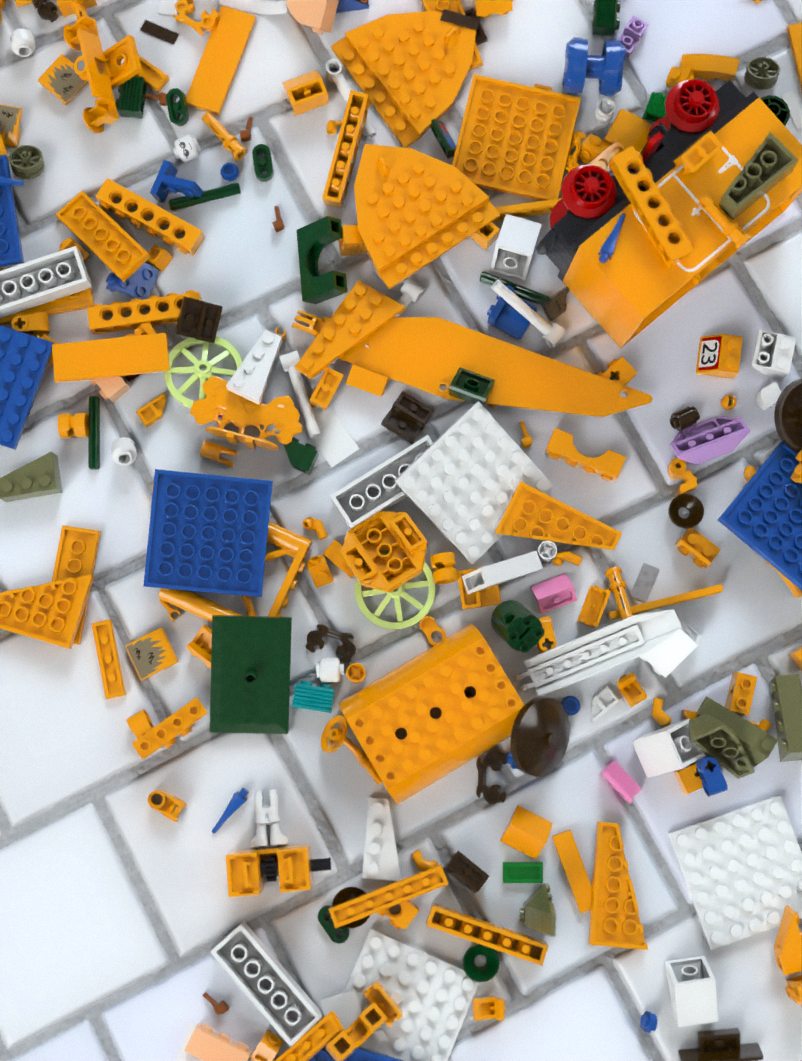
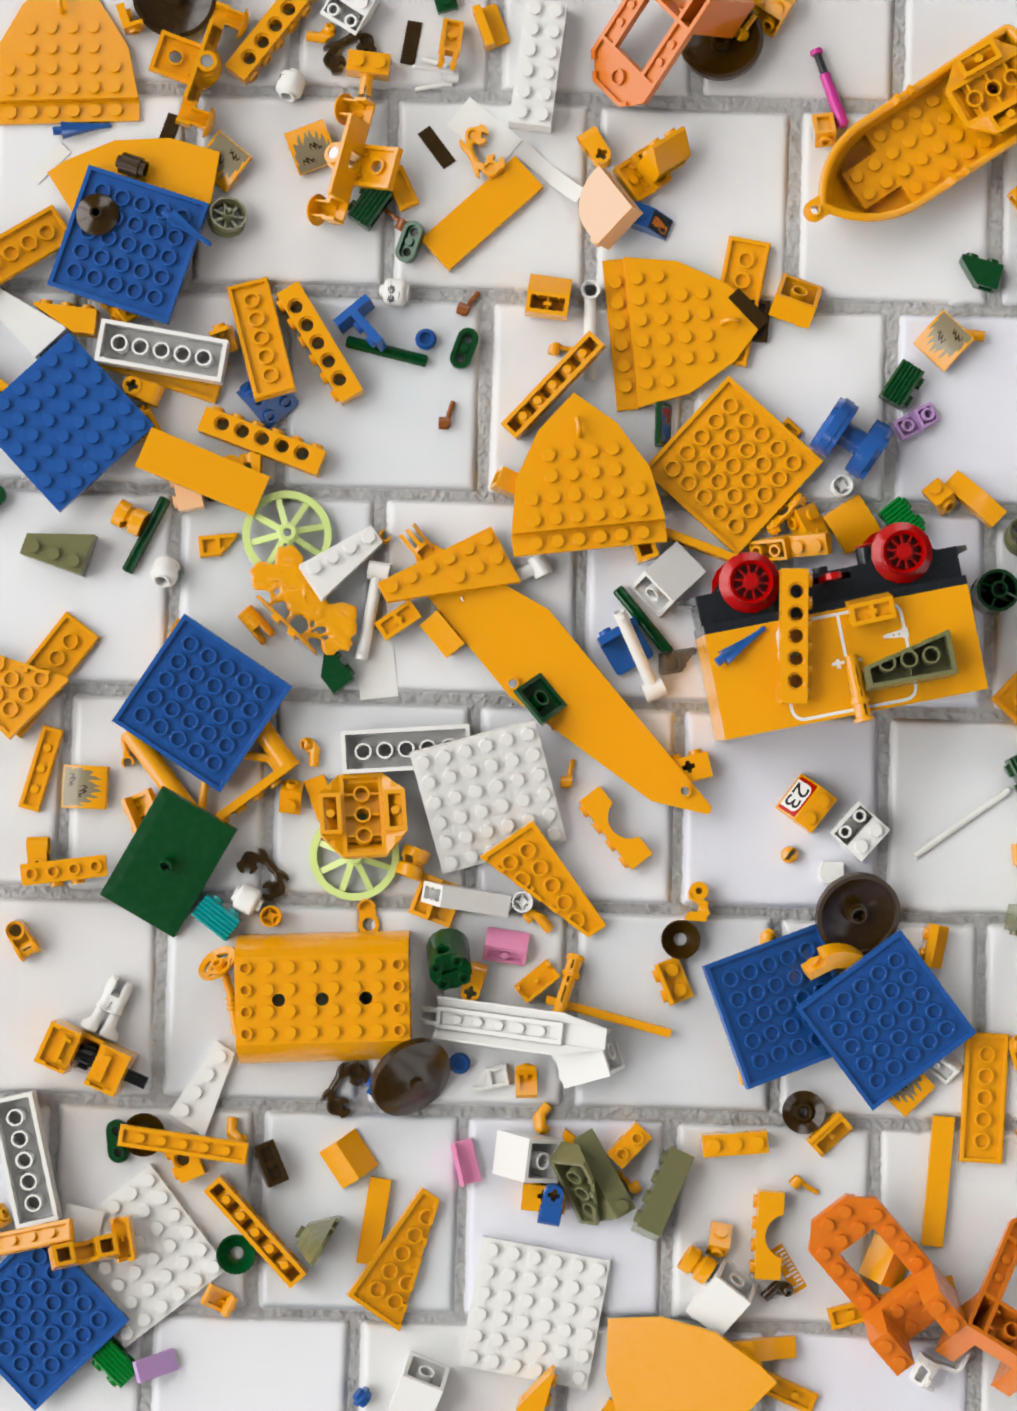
camera: 30 degrees right, 5 degrees up
light orange slope [146,245,173,271] -> none
dark brown slope [175,296,223,343] -> none
light orange pin [202,112,247,161] -> none
blue piece [212,788,249,834] -> none
dark green arch [296,216,348,305] -> none
dark brown slope [381,391,434,444] -> none
green tile [503,862,543,883] -> none
flat silver sticker [630,563,660,602] -> none
dark brown brick [670,406,700,431] -> none
lavender wedge [670,417,750,465] -> none

